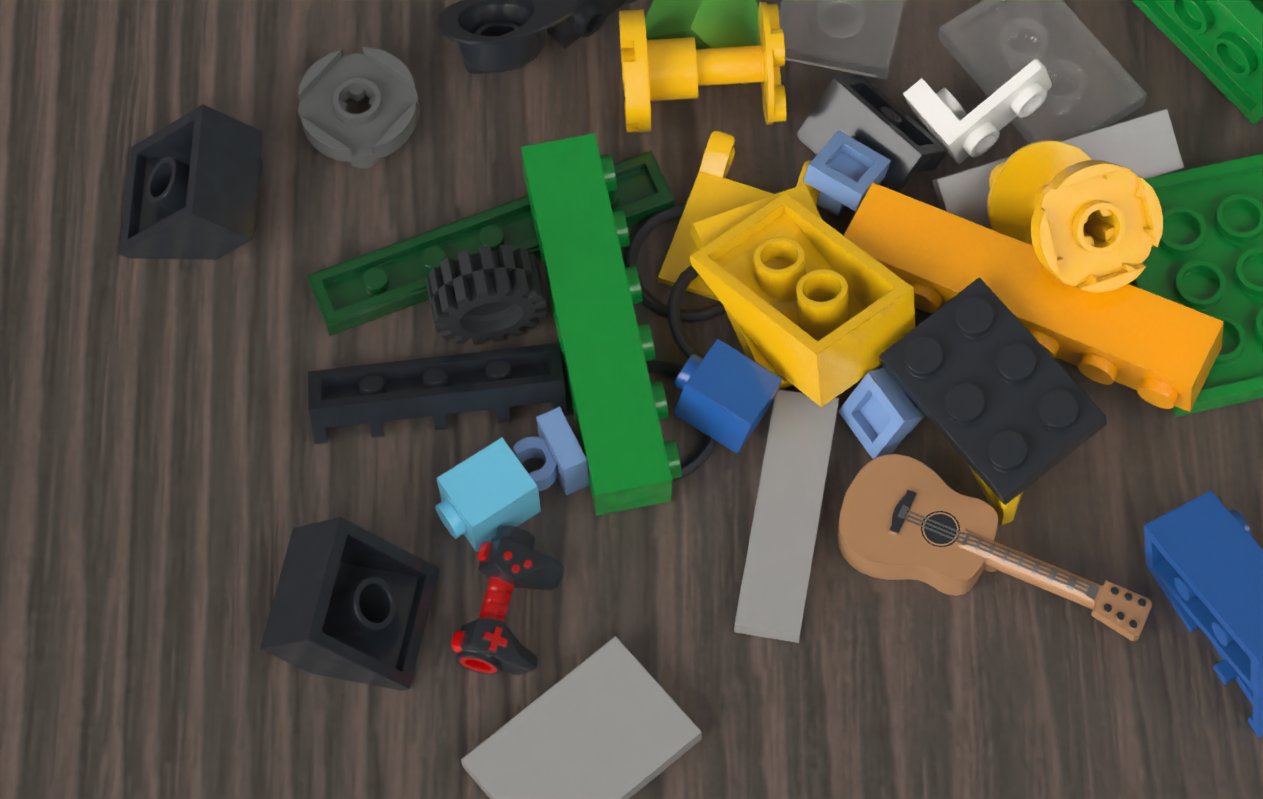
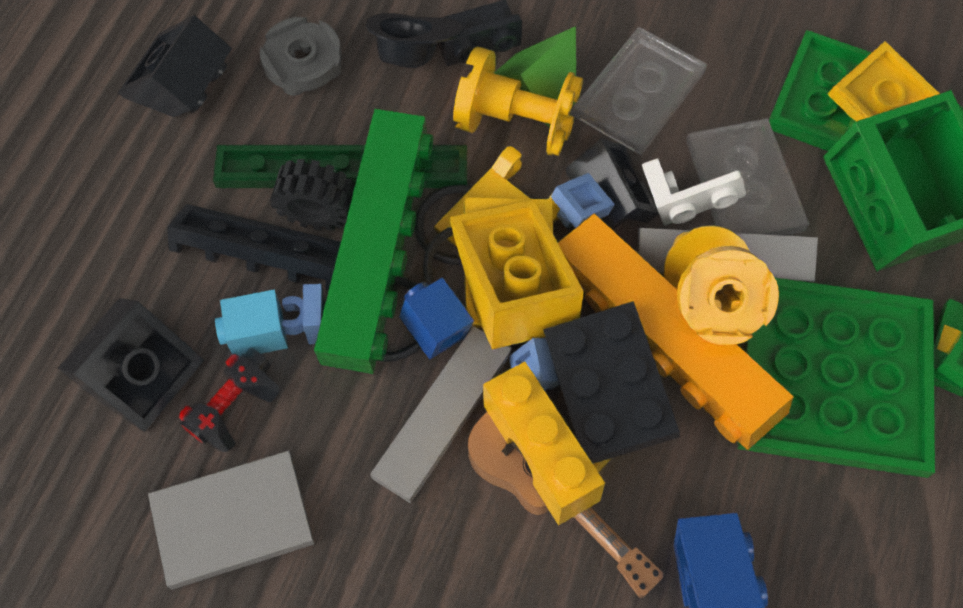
camera: 20 degrees right, 0 degrees up
none -> yellow arch [483,362,605,526]

